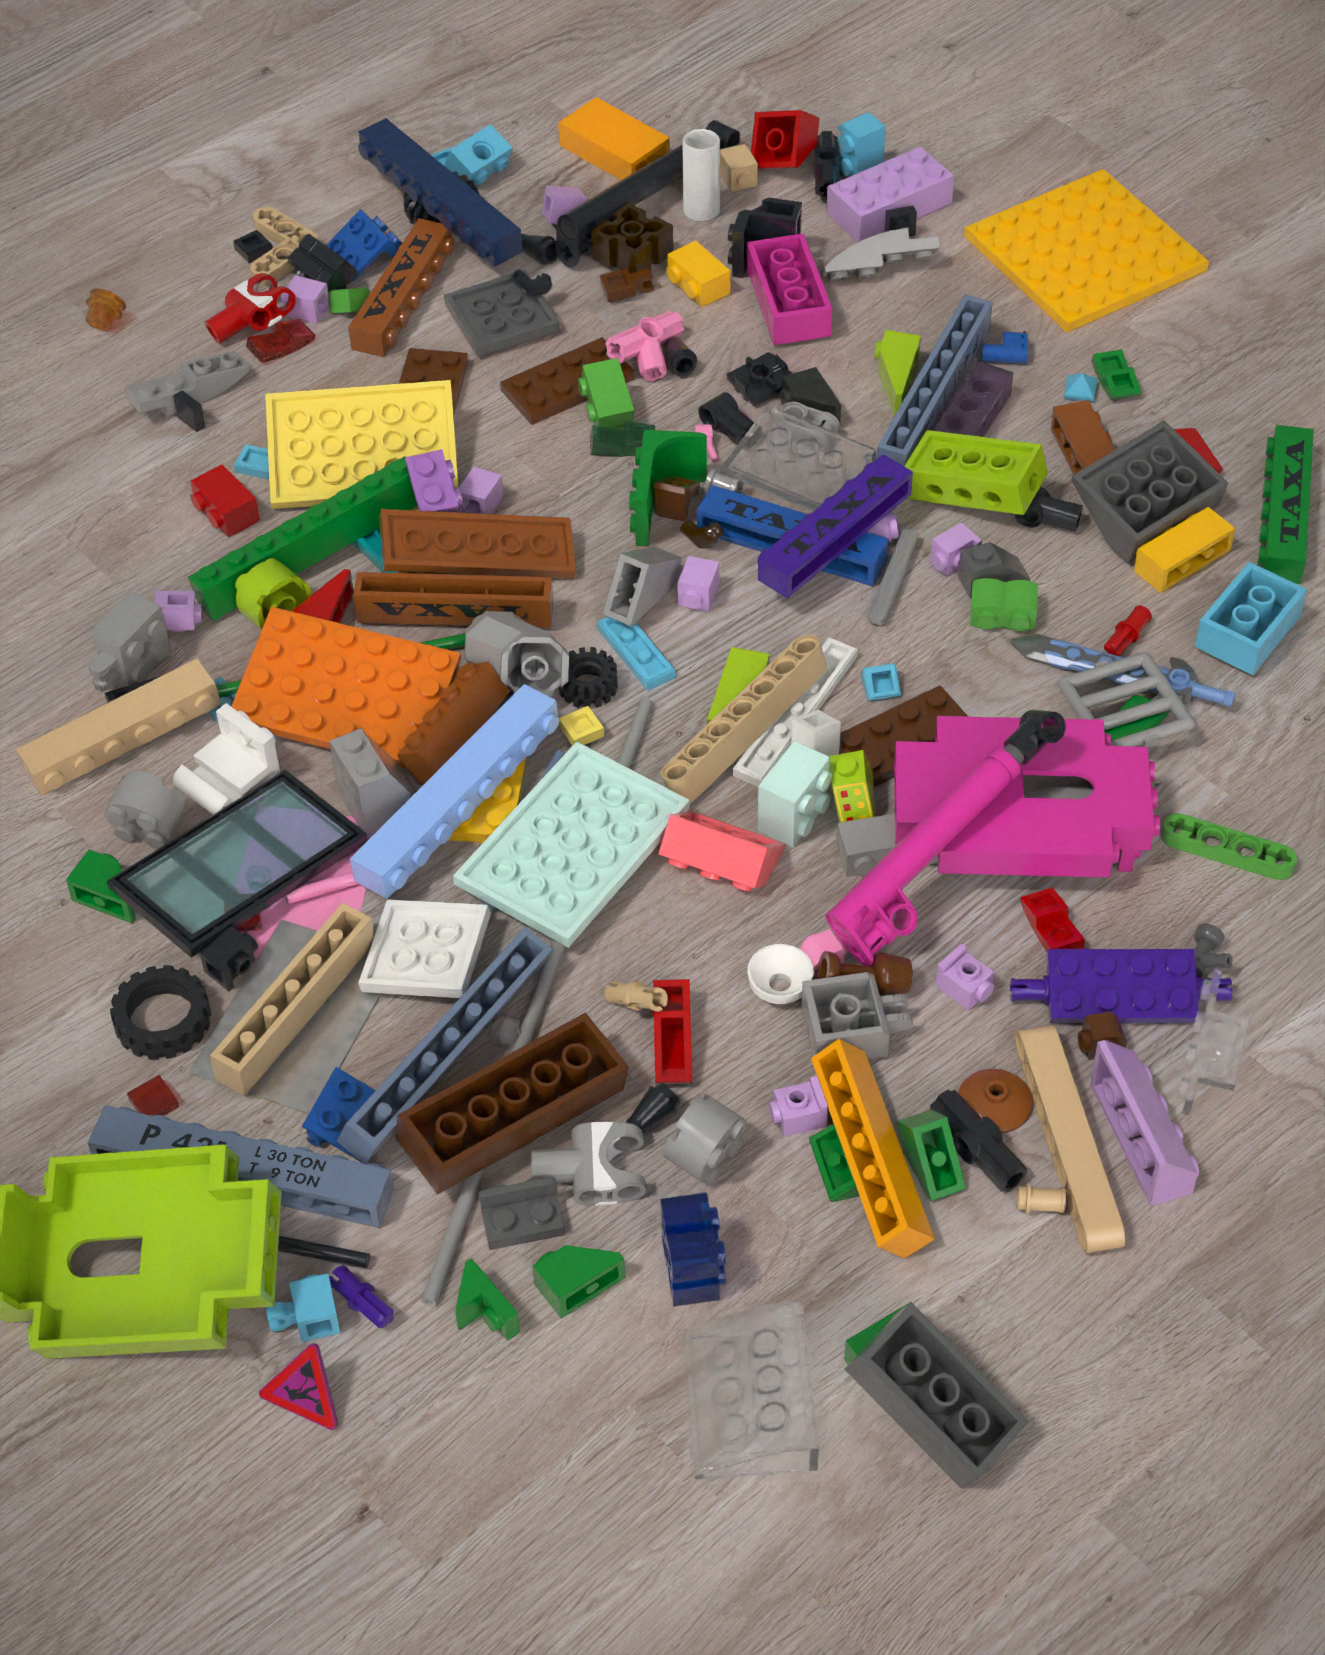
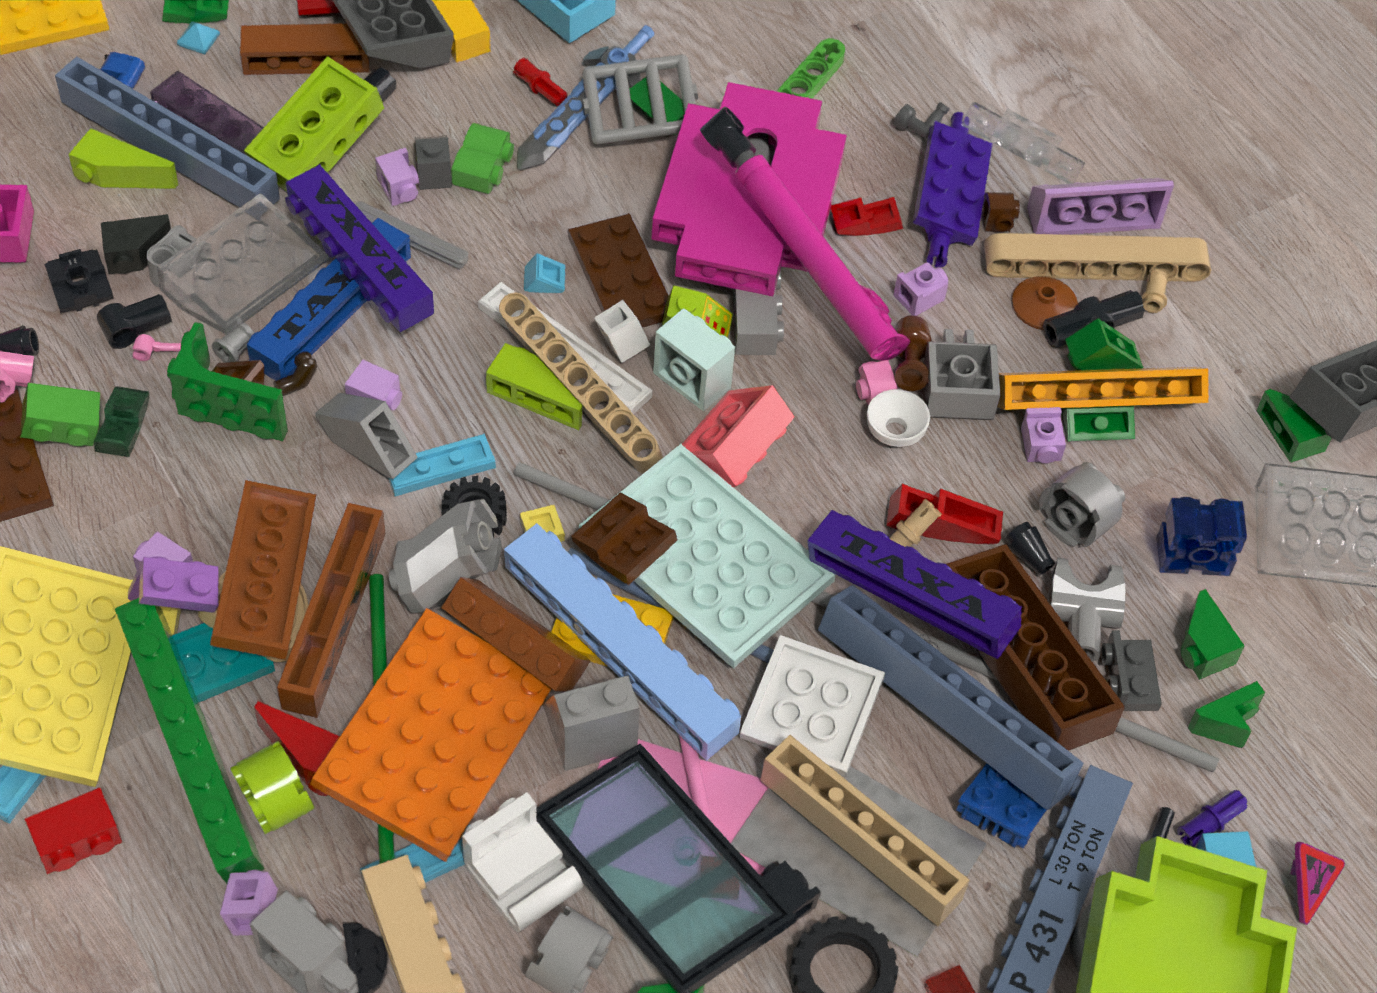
camera: 85 degrees left, 5 degrees up
none -> reddish brown slope [571,492,678,585]
none -> dark purple brick [807,510,1021,659]

